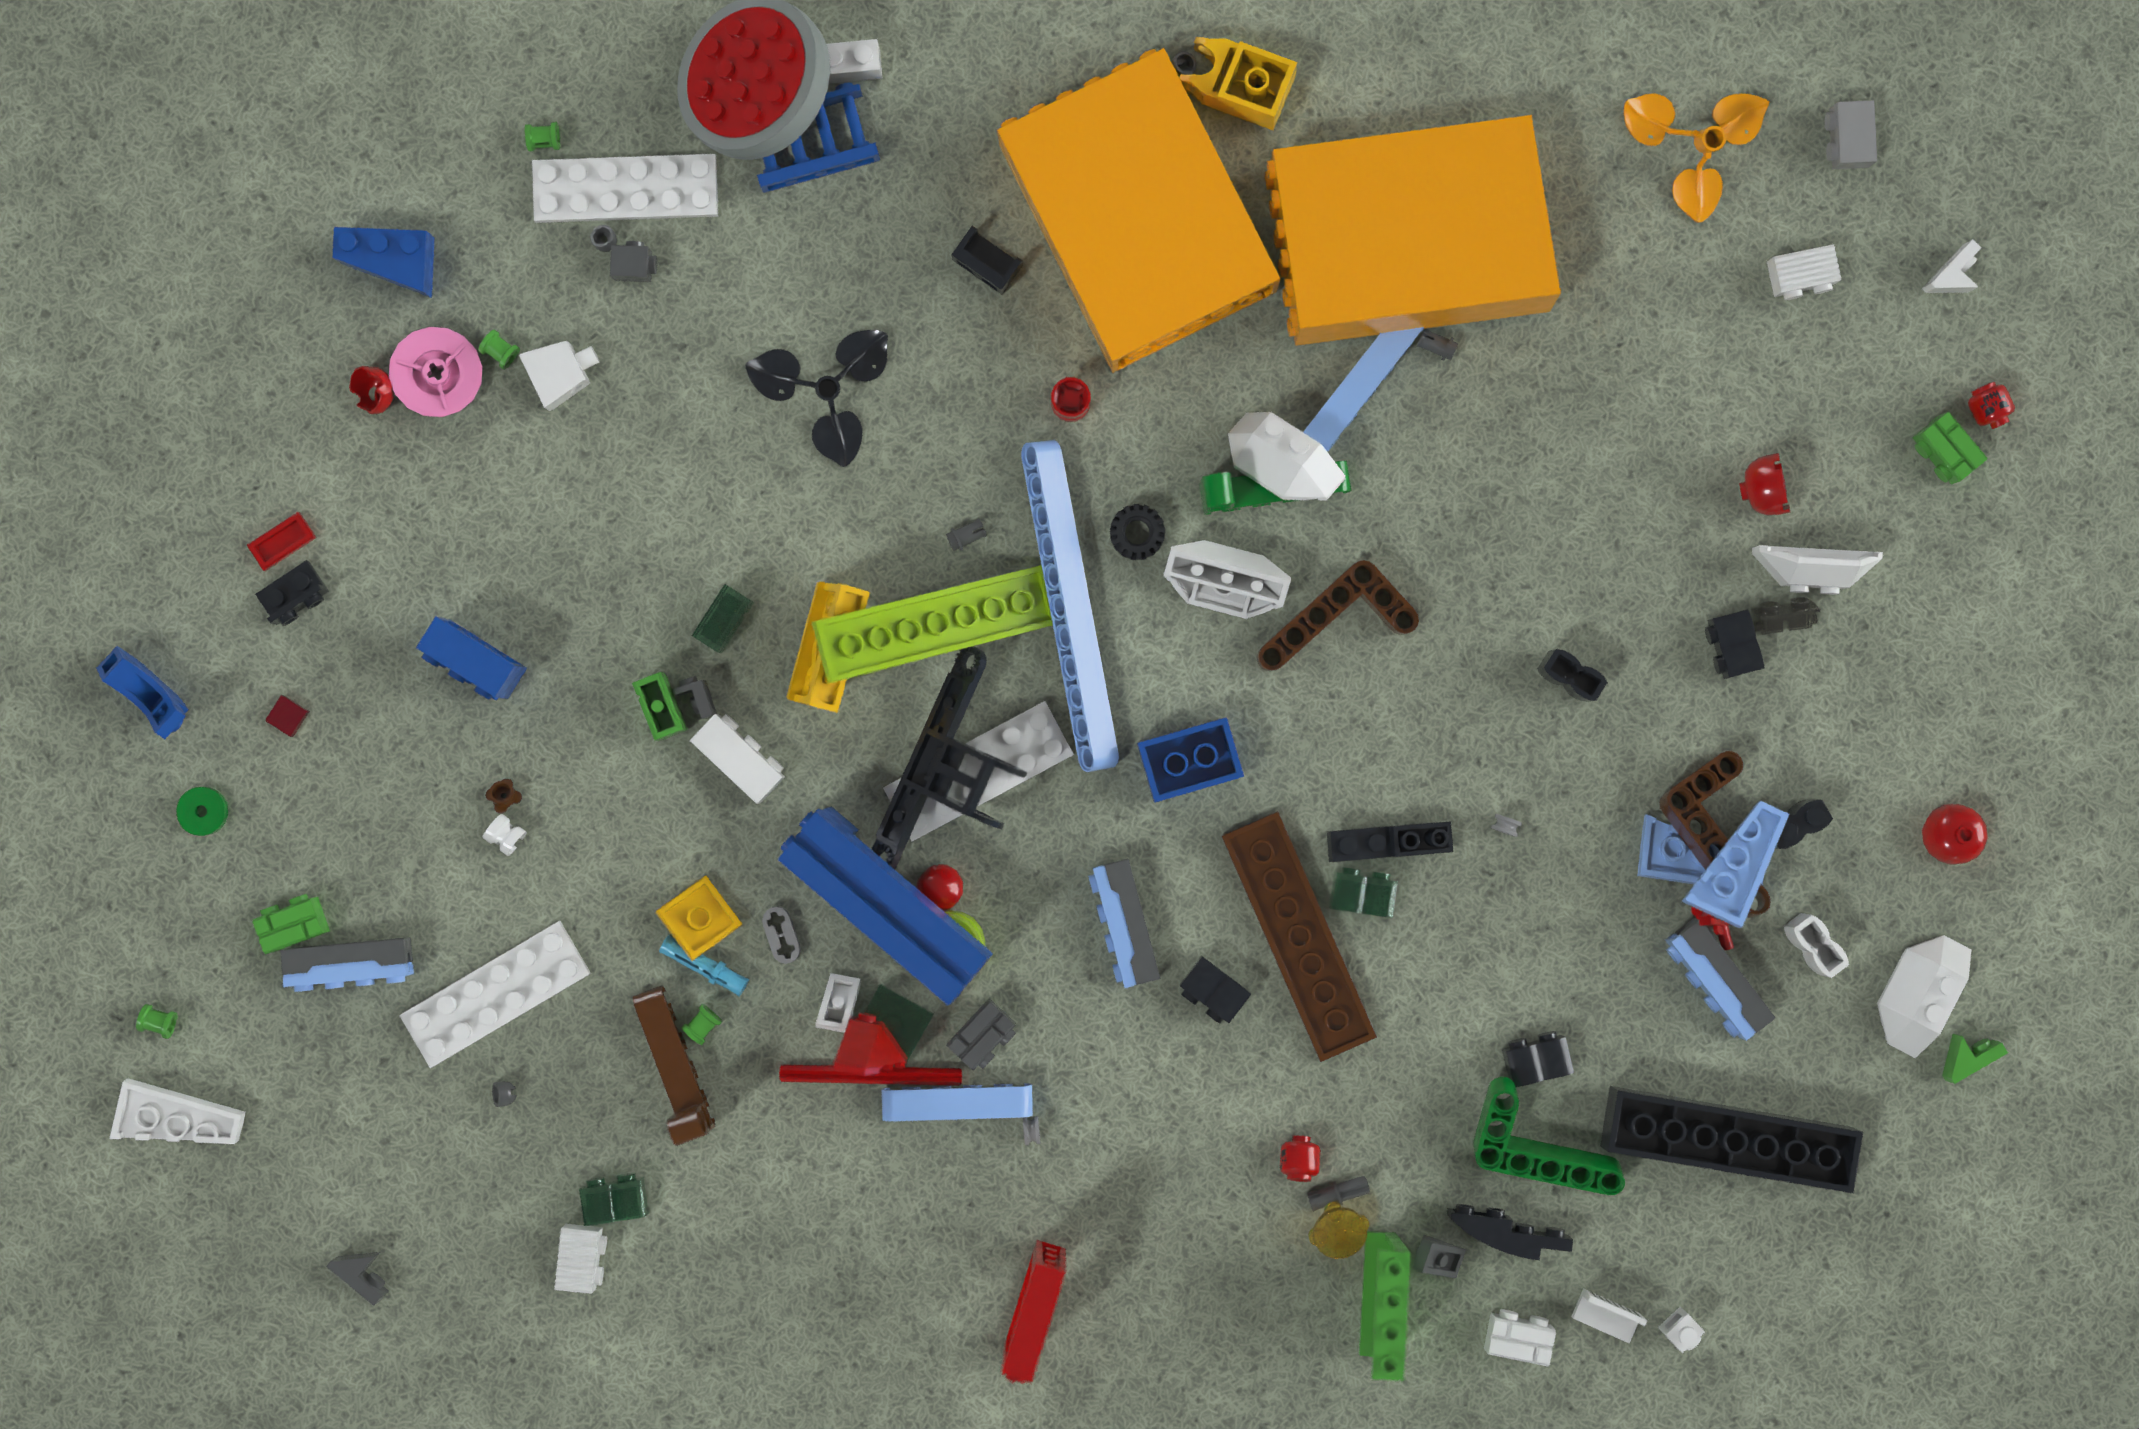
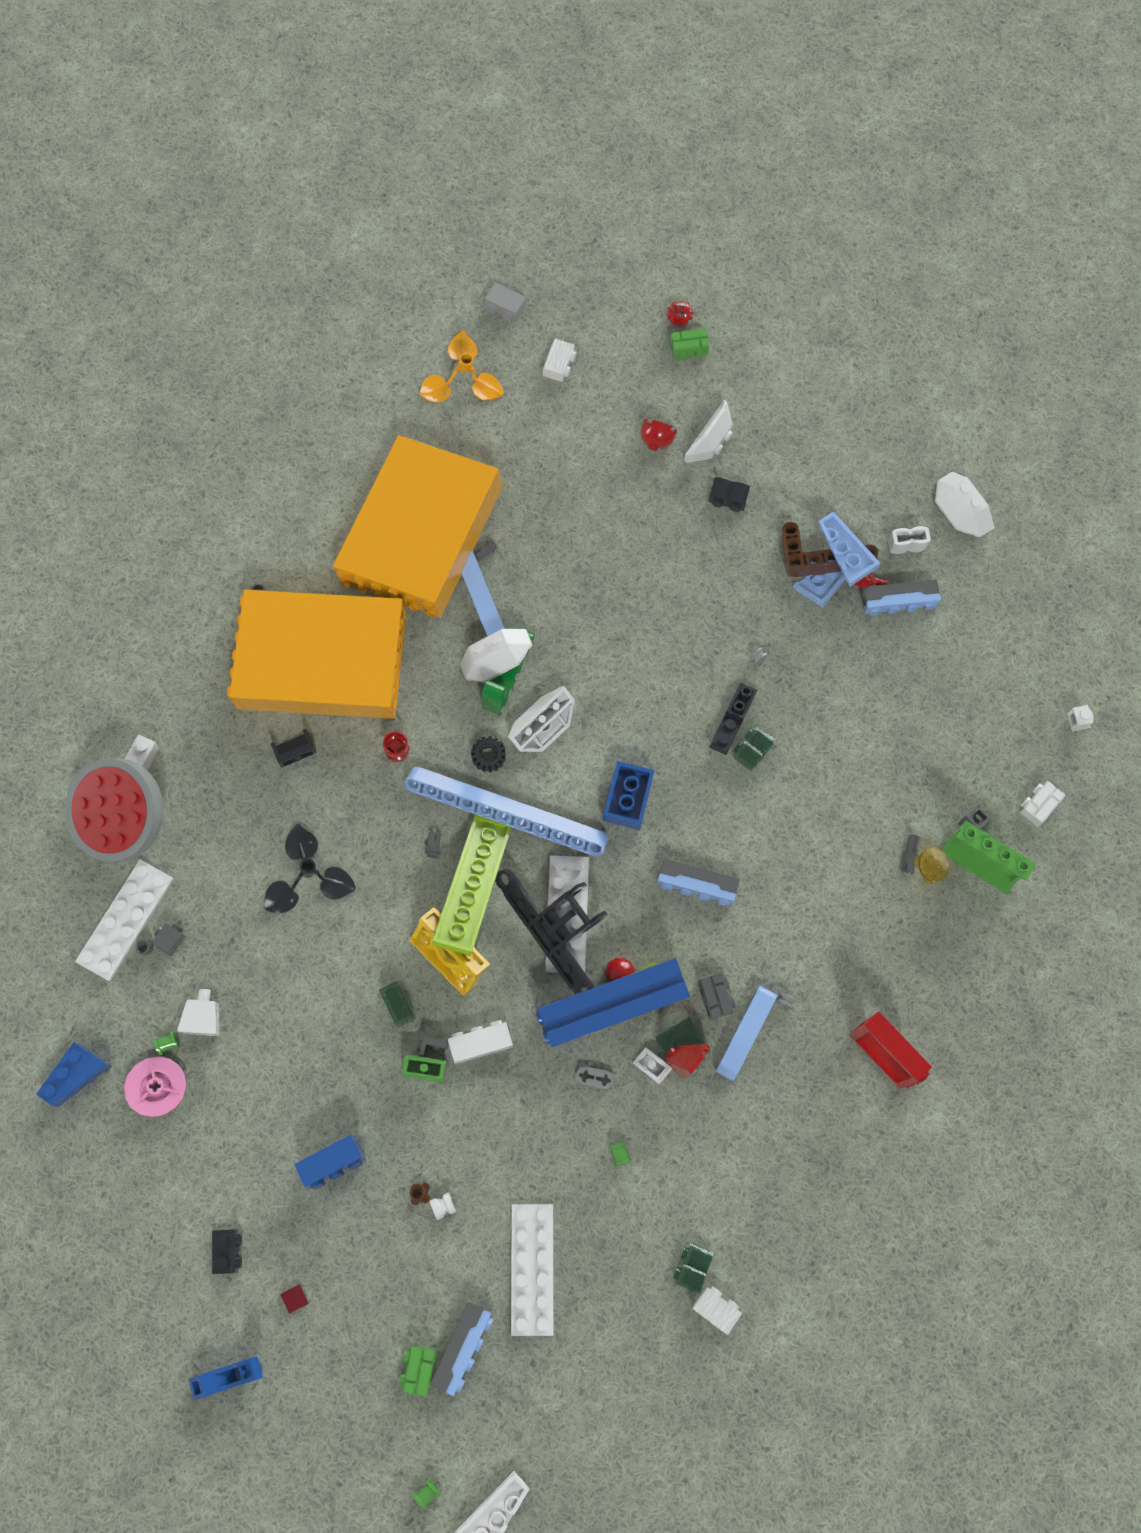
camera: 60 degrees left, 15 degrees down
green piece [176,787,228,836] -> none
red tile [247,512,316,571] -> none
dark grey slope [326,1252,389,1306] -> none
red hair [349,366,394,415] -> none
dark grey hinge [492,1081,517,1107] -> none
bright green bush [525,122,561,151] -> none
reddish brown beam [633,985,716,1146] -> none
yellow plate [655,876,742,962] -> none
medium azure pin [659,935,749,997] -> none
blue fence [757,82,881,193] -> none
red axle [779,1064,962,1086] -> none
yellow brick [1179,37,1297,131] -> none
black brick [1180,956,1251,1024] -> none
reddish brown plate [1221,811,1377,1062] -> none
reddish brown beam [1257,560,1419,672] -> none
red head [1280,1135,1321,1182] -> none
black slope [1447,1204,1573,1261] -> none
green beam [1473,1077,1625,1195] -> none
black brick [1502,1031,1574,1087] -> none
black brick [1537,649,1608,702] -> none
white panel [1571,1288,1647,1343] -> none
black brick [1600,1086,1863,1194] -> none
clear smoke hinge [1751,597,1820,635] -> none
black brick [1775,799,1833,849] -> none
white slope [1922,239,1981,293] -> none
red cylinder [1922,804,1988,865] -> none
bright green slope [1942,1034,2008,1084] -> none

